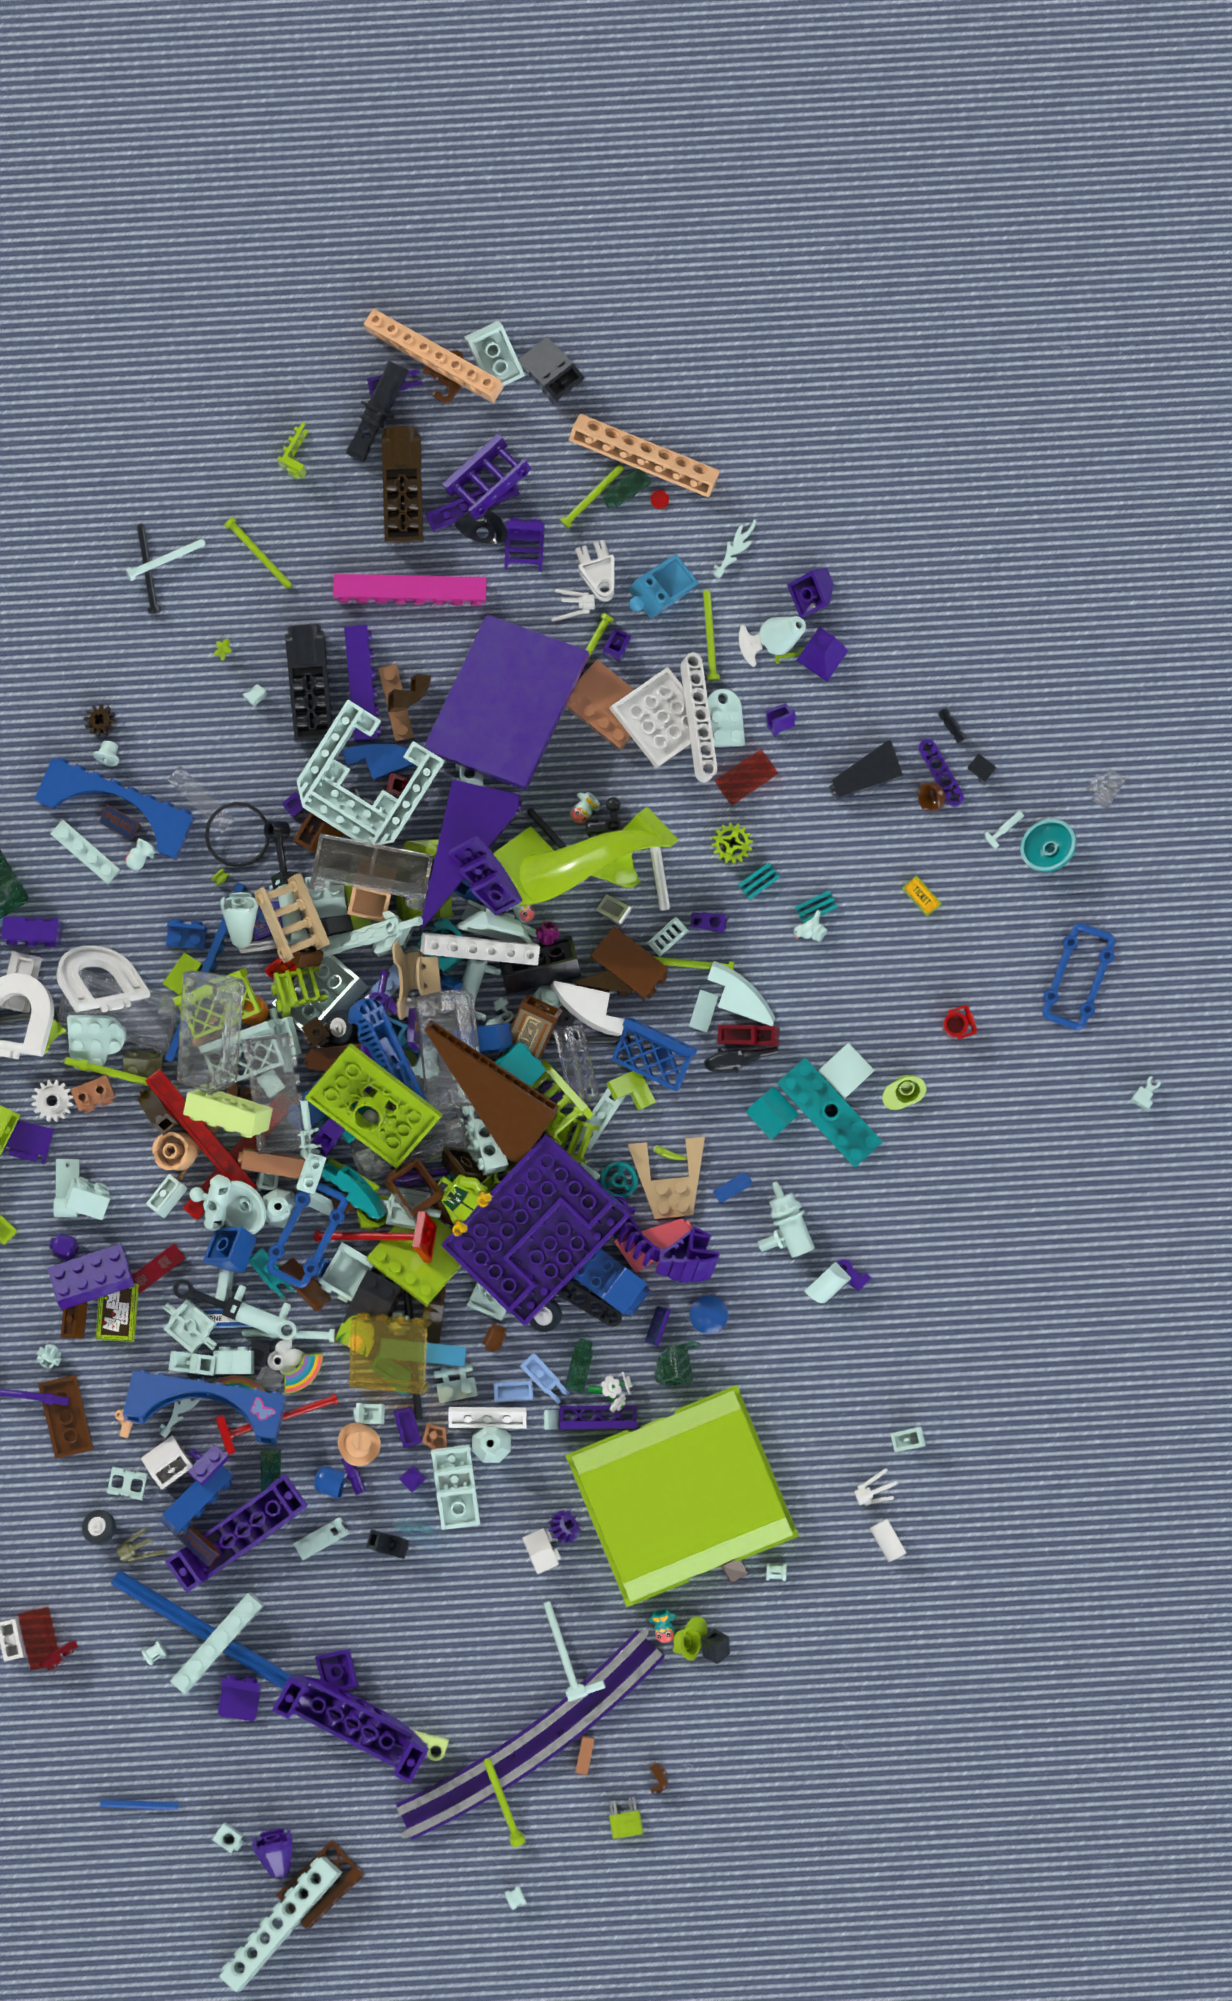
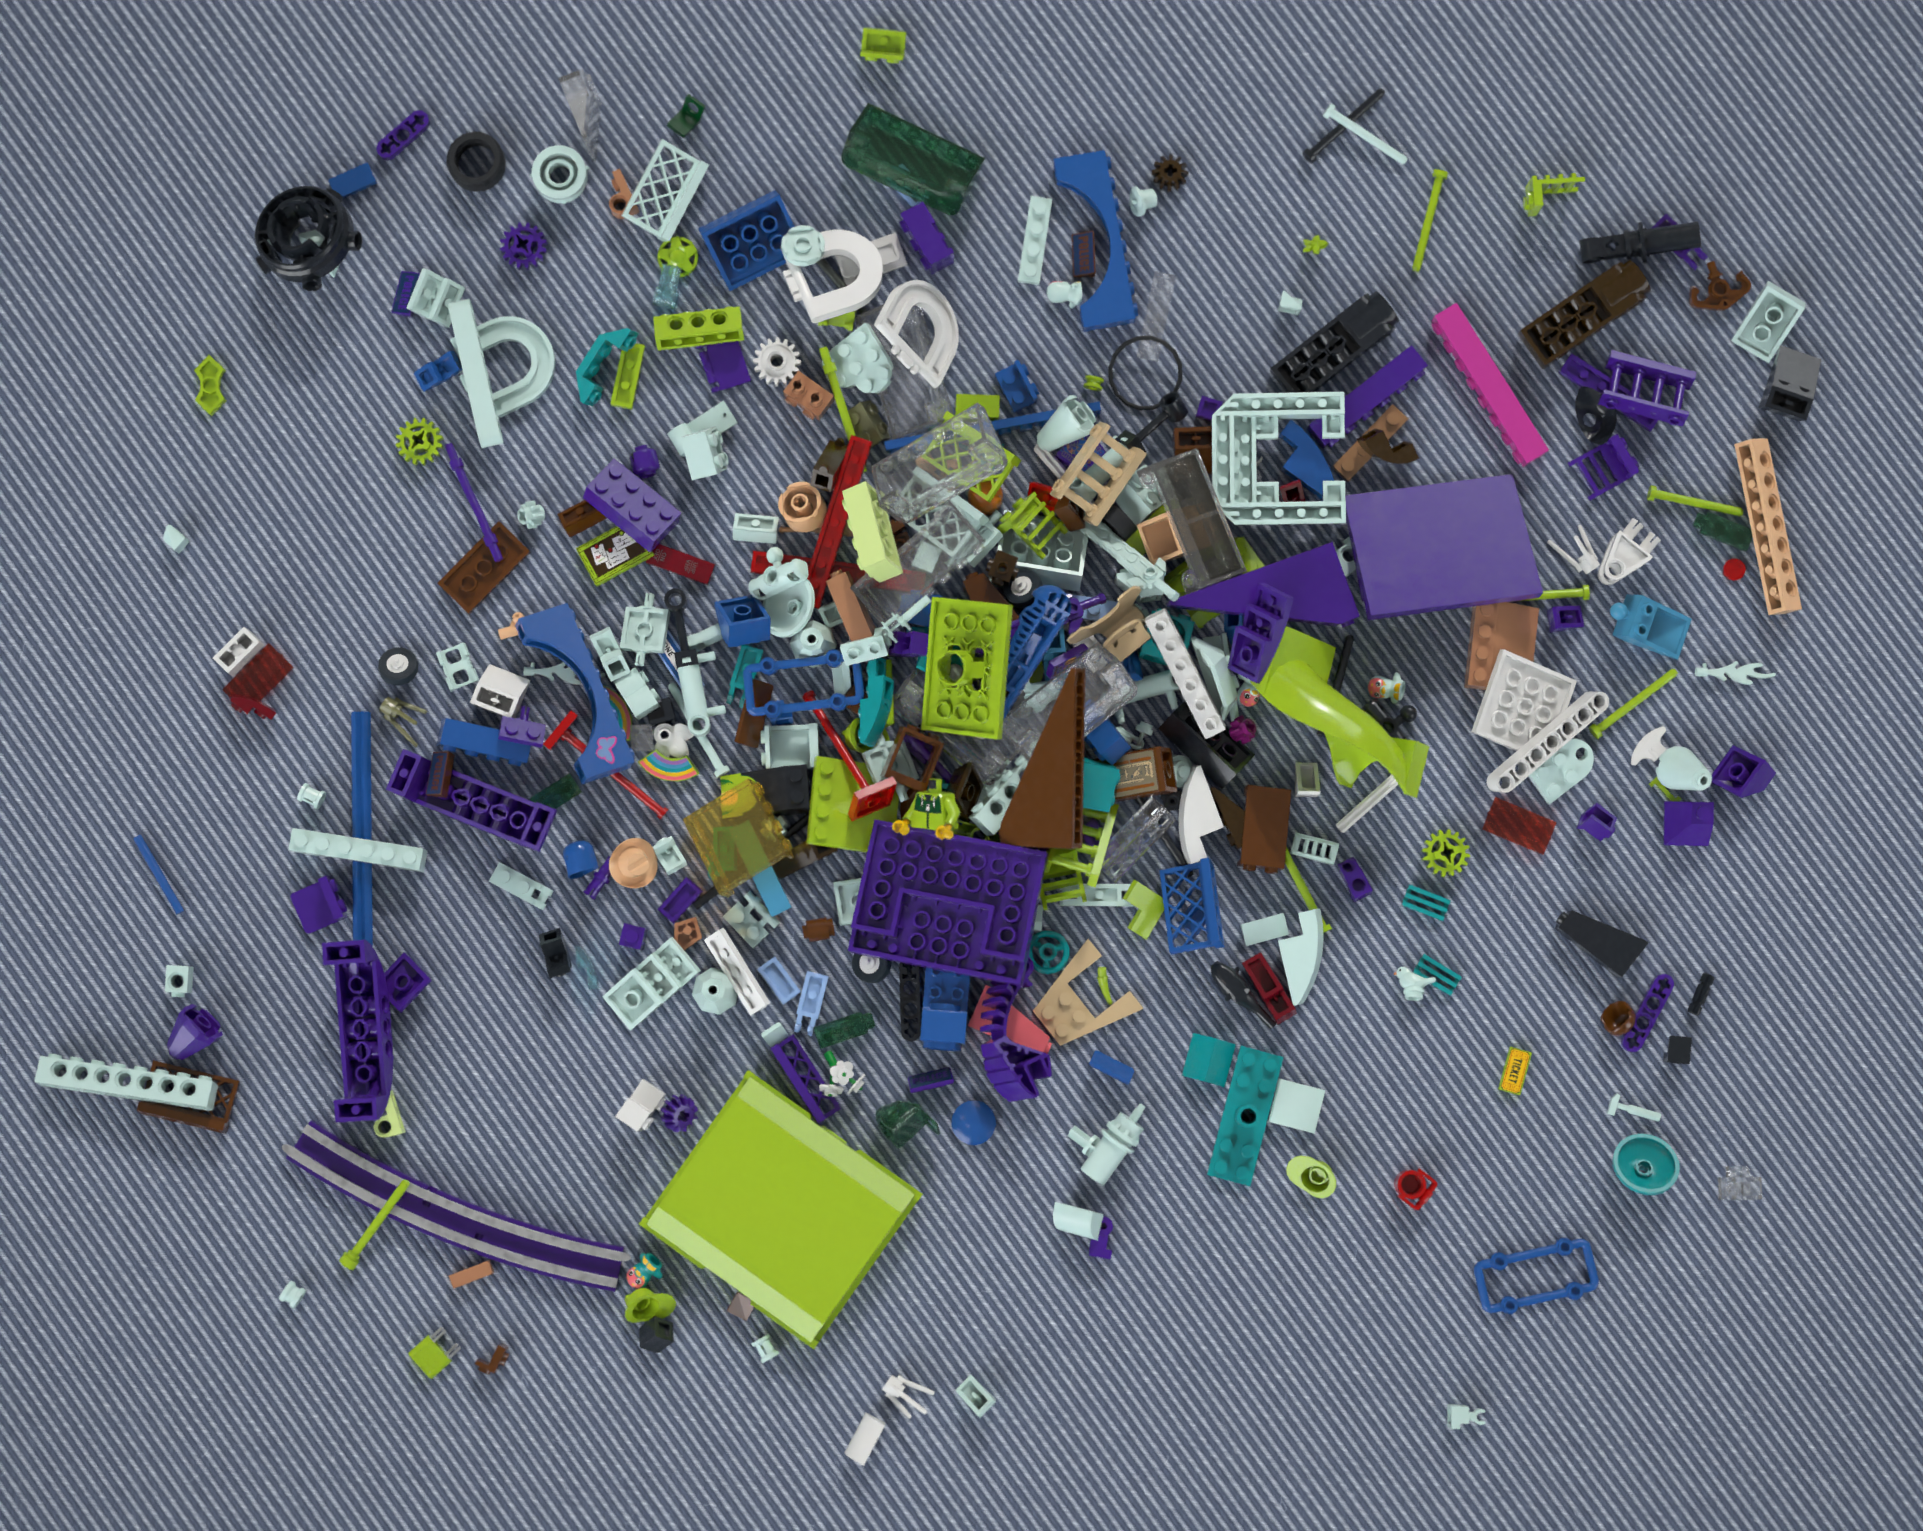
camera: 55 degrees right, 0 degrees up
light nougat brick [364,308,503,404] -> none
light aqua bar [543,1601,606,1702] -> none

